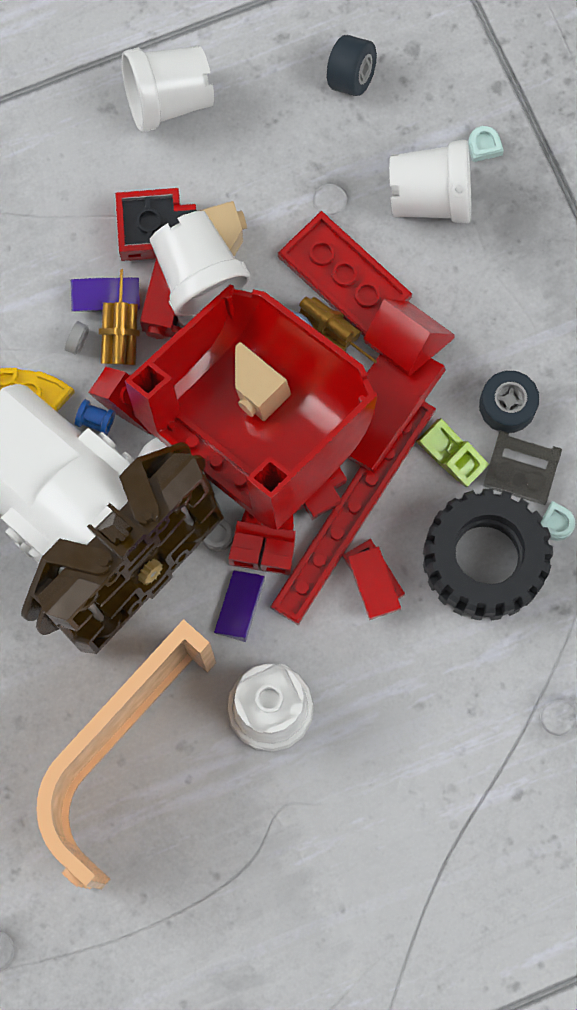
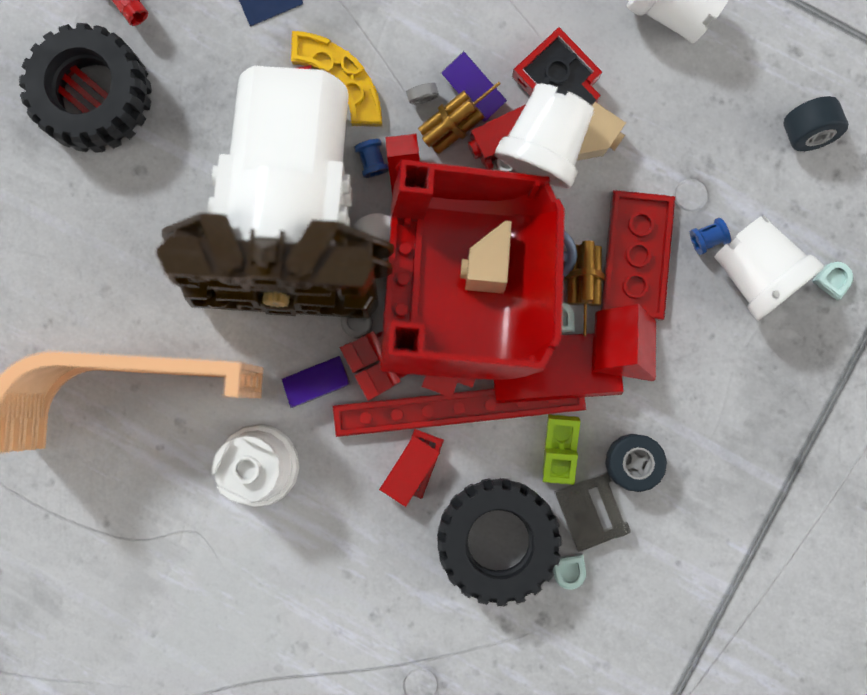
camera: 50 degrees right, 10 degrees up
none -> blue bush [689,218,731,255]

